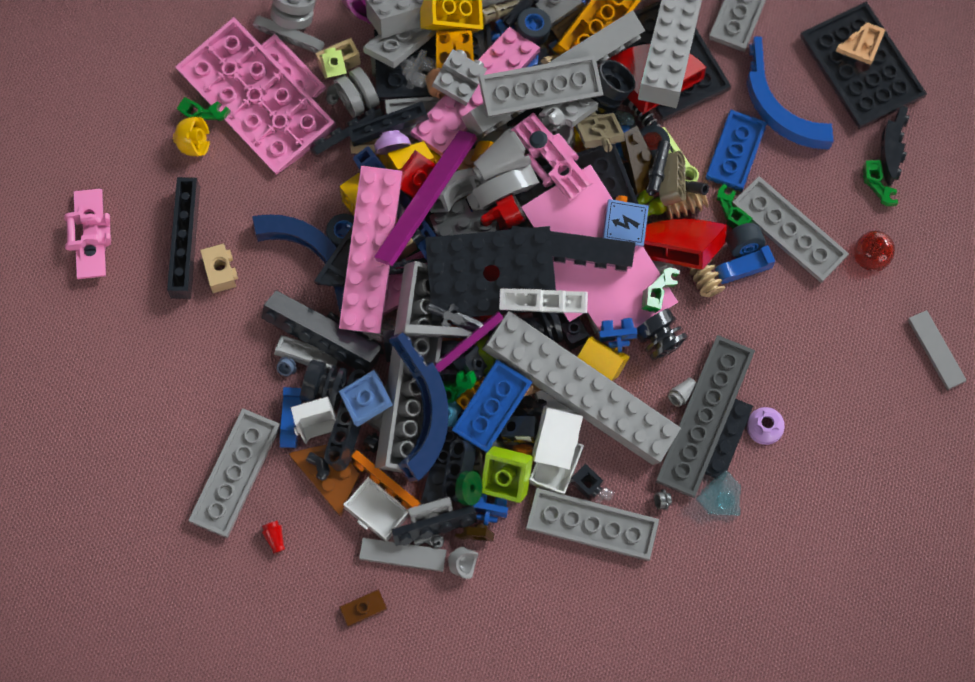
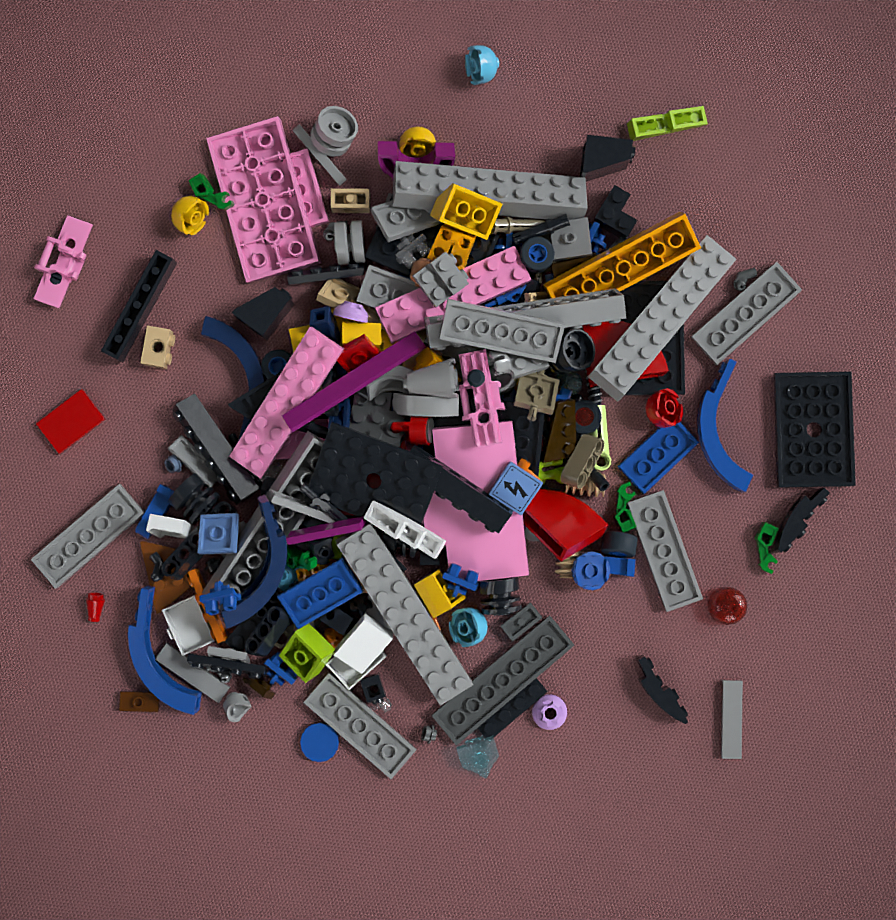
camera: 25 degrees right, 15 degrees up
yellowish green brick [320,47,346,79] -> none
black plate [348,101,429,147] -> none
dark green piece [455,471,483,505] -> none
piece [641,268,679,313] -> none
black pin [646,140,671,197] -> none
light grey cone [668,377,697,407] -> none
light nougat wing [836,23,885,65] -> none
none -> red tile [36,389,106,454]
none -> blue arch [128,586,202,715]
none -> blue hips [199,581,241,616]
none -> black slope [231,287,294,341]
none -> blue tile [300,722,339,762]
none -> medium azure cylinder [449,608,488,647]
none -> dark grey plate [501,602,543,642]
none -> blue tile [571,551,610,590]
none -> black slope [636,655,689,724]
none -> red cylinder [646,388,683,428]

